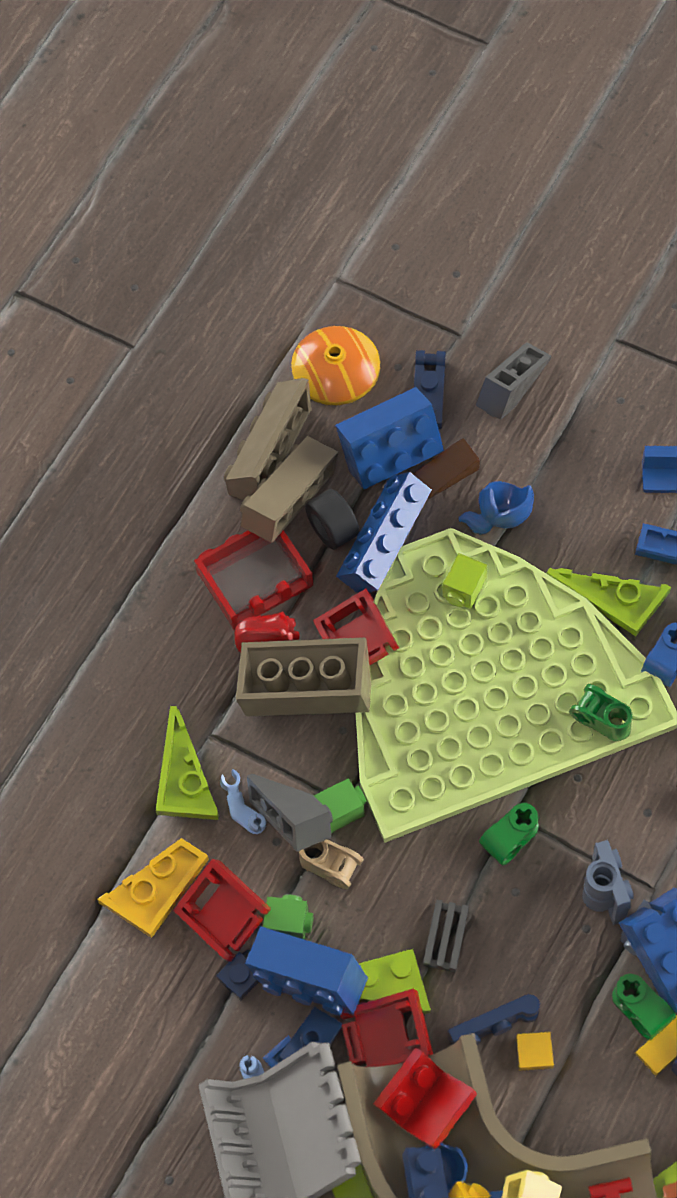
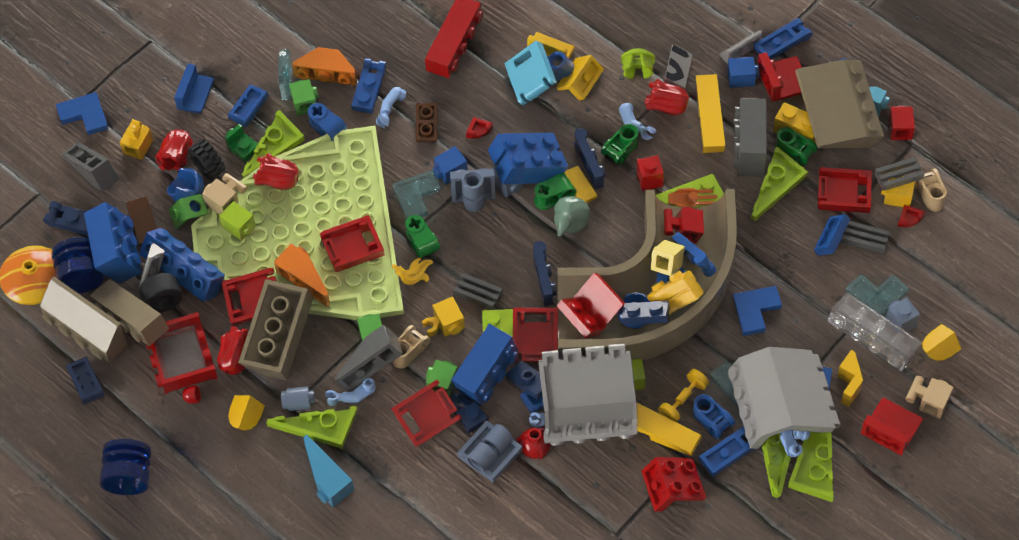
camera: 80 degrees left, 5 degrees down
yellow wing [97,838,209,938] -> none
yellow tile [516,1032,554,1071] -> none
green piece [569,684,632,741] -> none
none -> clear blue wheel [51,237,104,294]
none -> blue tile [56,92,108,135]
none -> dark blue plate [66,356,105,405]
none -> clear blue wheel [99,439,151,495]
none -> yellow brick [119,119,153,160]
none -> light grey slope [138,243,165,292]
none -> red piece [155,129,193,171]
none -> bright green bracket [169,194,208,229]
none -> red hinge [182,385,201,404]
none -> black tyre [188,139,226,180]
none -> tan brick [202,173,248,215]
none -> green bracket [225,124,258,162]
none -> yellow brick [228,395,265,431]
none -> red piece [253,153,299,190]
none -> orange slope [274,243,330,307]
none -> sand blue brick [281,386,315,411]
none -> dark azure slope [303,435,354,507]
none -> red container [320,215,385,272]
none -> clear light blue tile [392,170,440,219]
none -> yellow piece [392,258,433,285]
none -> yellow brick [422,296,465,337]
none -> blue brick [433,146,468,185]
none -> sand blue plate [457,421,522,483]
none -> red piece [517,428,551,460]
none -> sand green hair [554,196,590,236]

